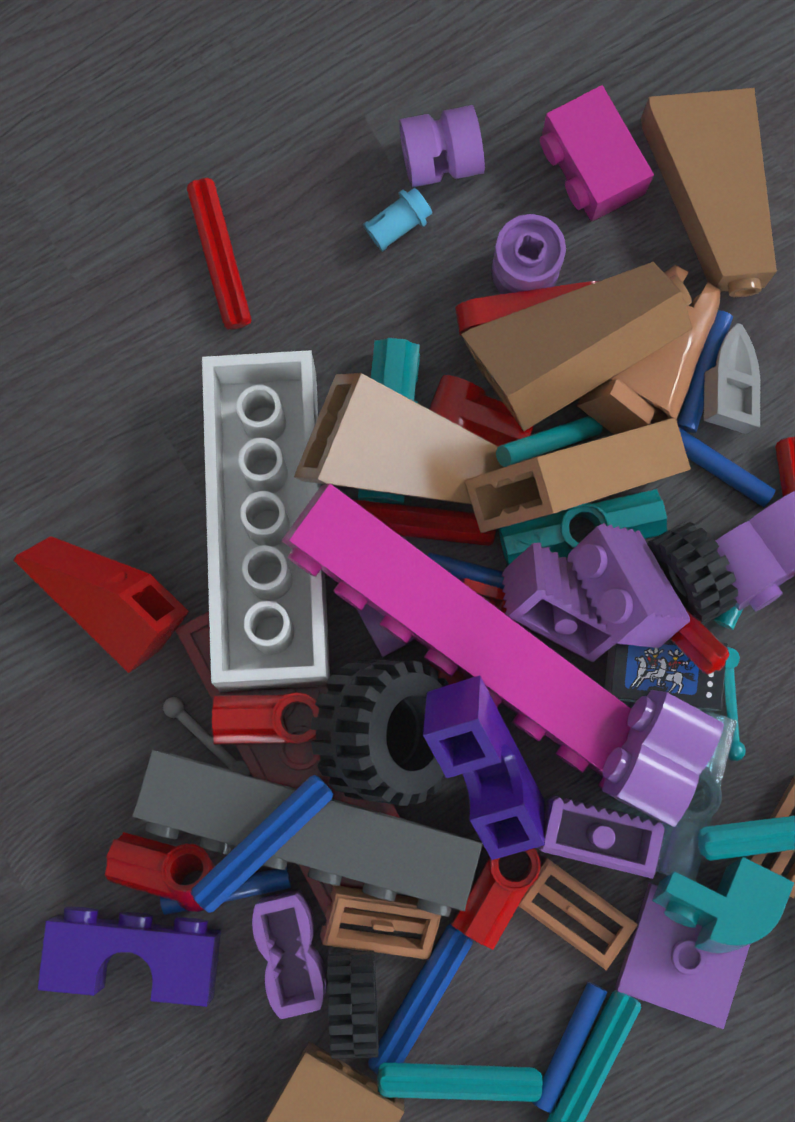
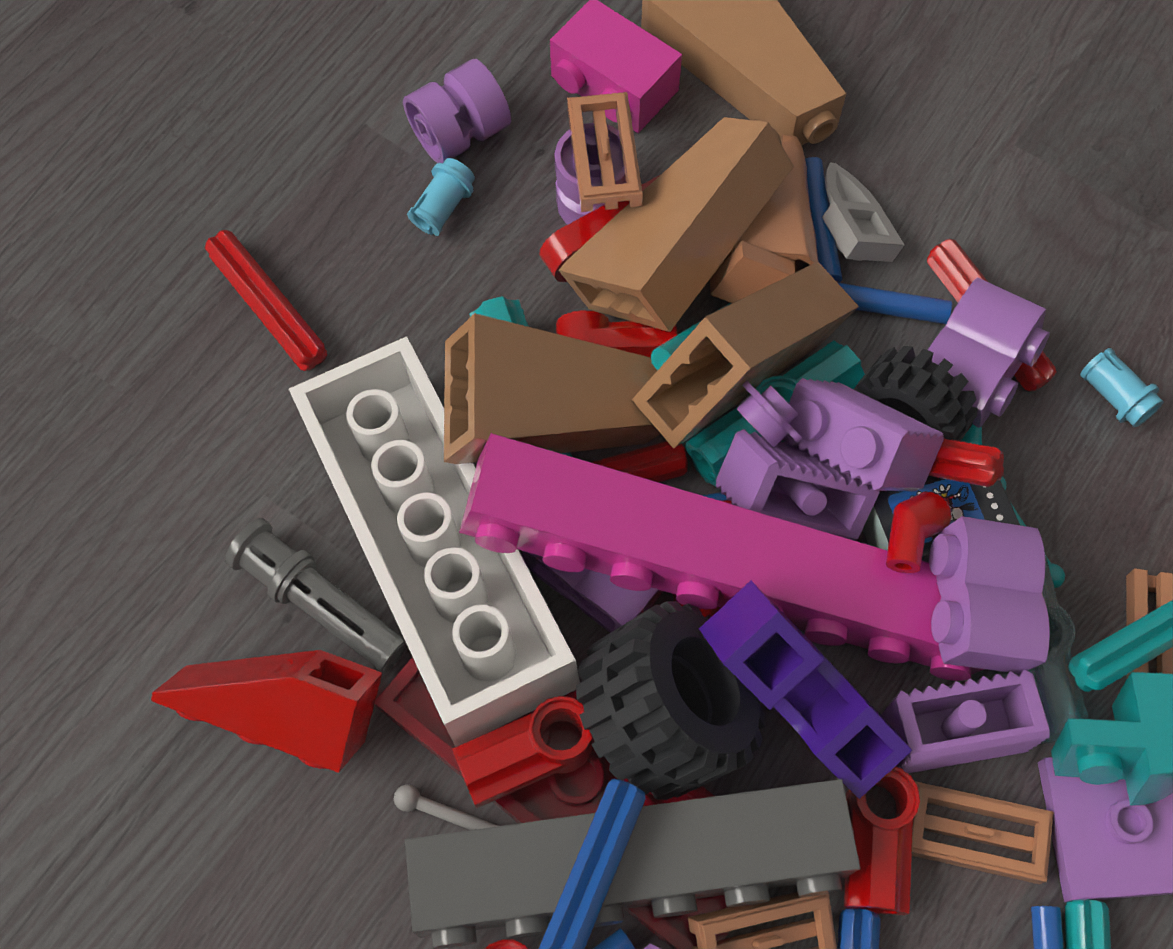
camera: 25 degrees left, 15 degrees down
none -> dark grey pin [225,518,408,674]
none -> nougat tile [567,92,643,212]
none -> medium lavender plate [737,380,803,447]
none -> red arm [886,492,952,573]

